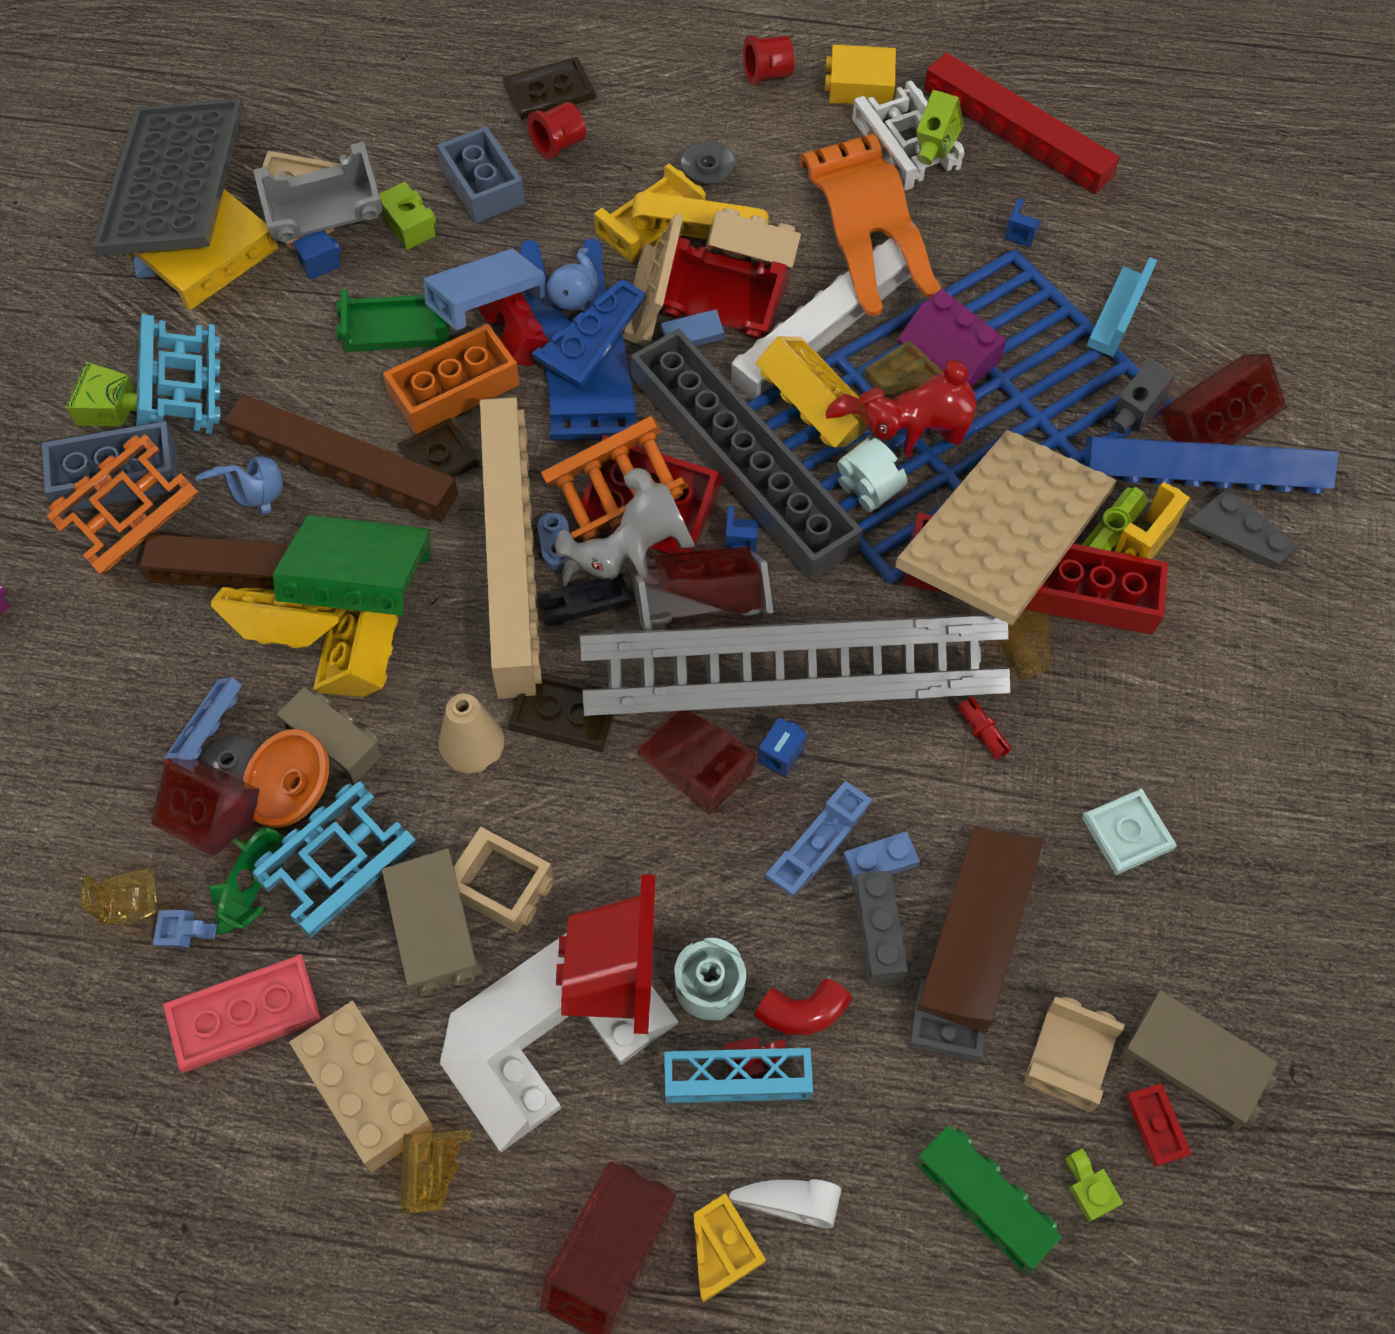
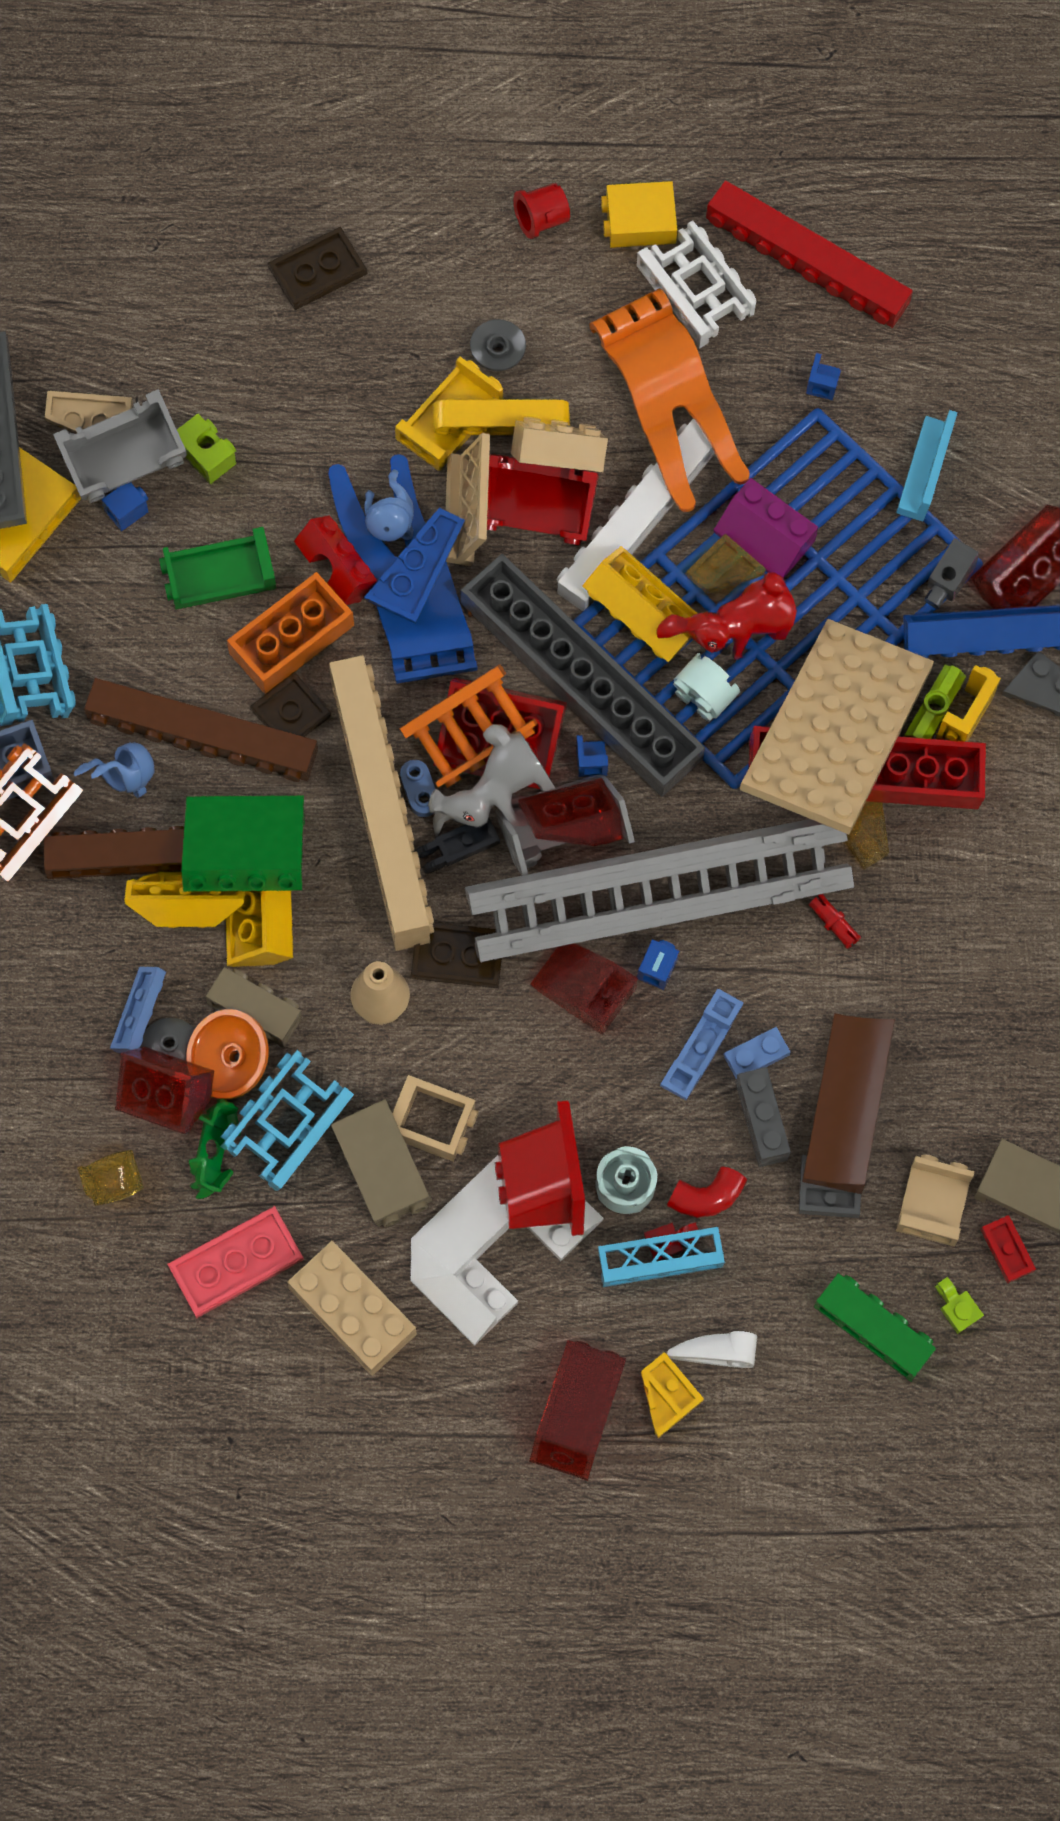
camera: 10 degrees left, 10 degrees up
medium blue plate [153,910,217,948] -> none
clear yellow wing [401,1128,471,1214] -> none
medium blue panel [423,248,546,330] -> none
sand blue brick [437,126,525,224] -> none
red piece [527,102,586,160] -> none
medium blue tile [661,309,724,346] -> none
lime torso [916,90,964,165] -> none
light aqua tile [1082,789,1177,875] -> none

